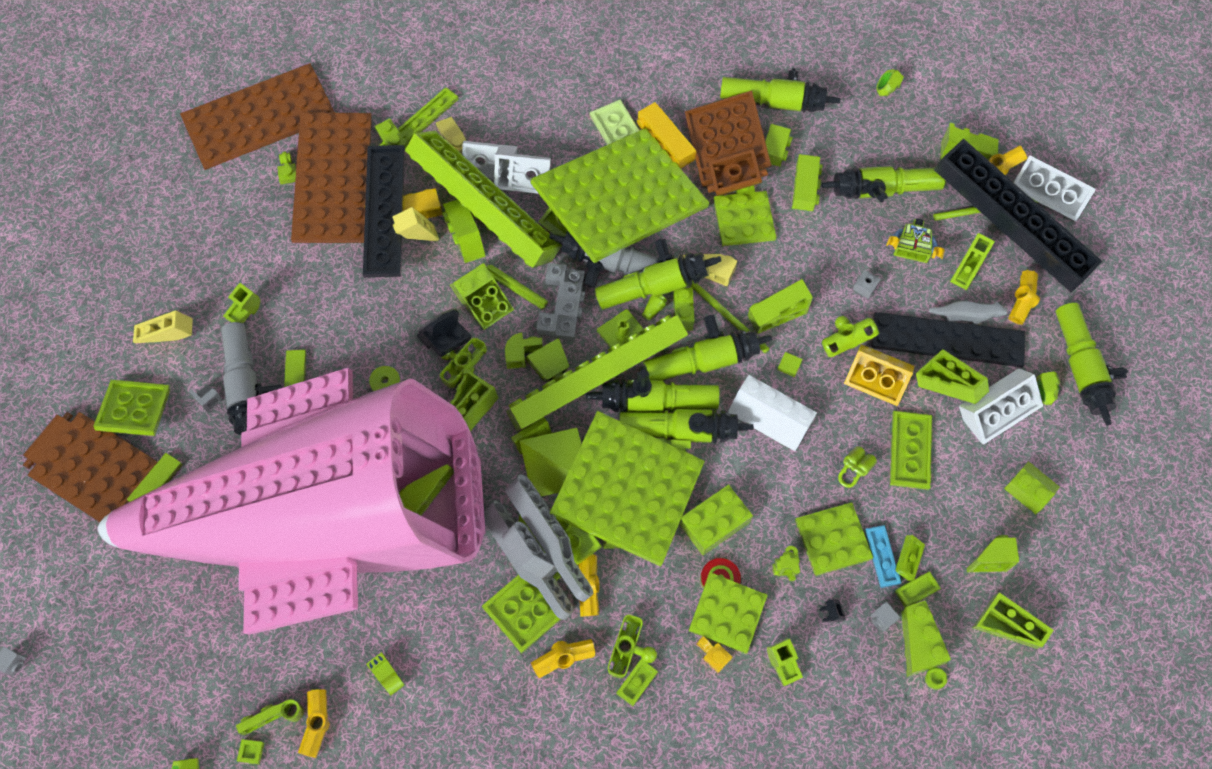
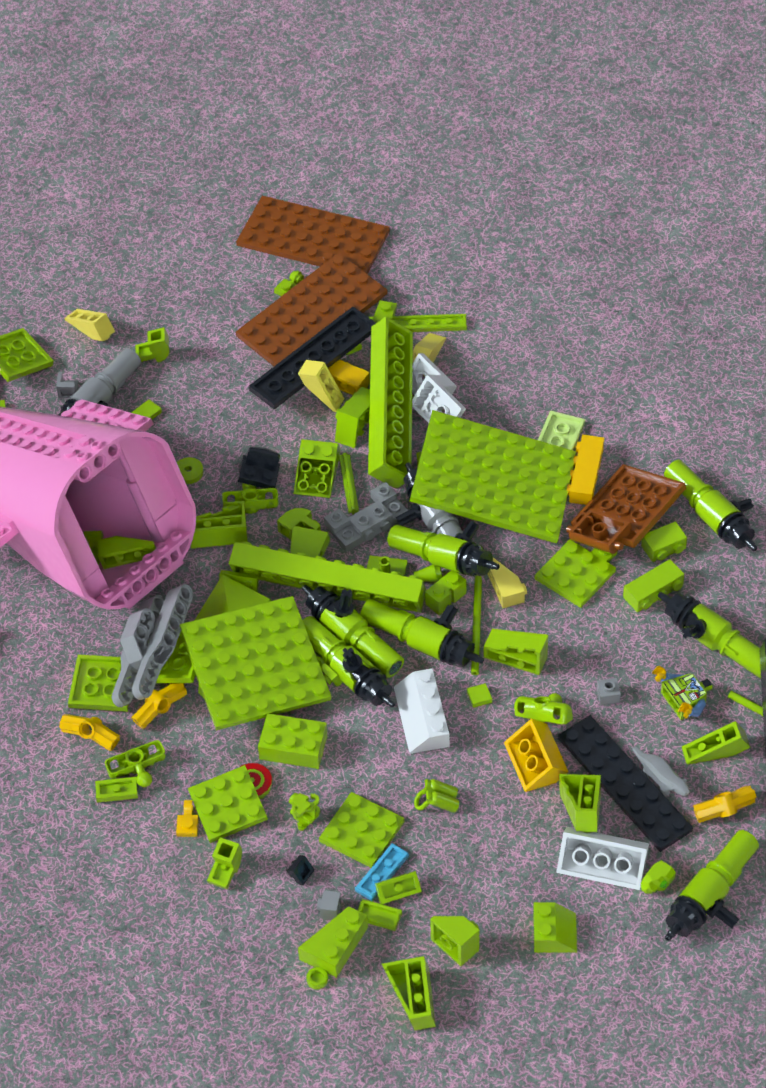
camera: 50 degrees right, 15 degrees down
lime tile [890,411,932,490] -> none

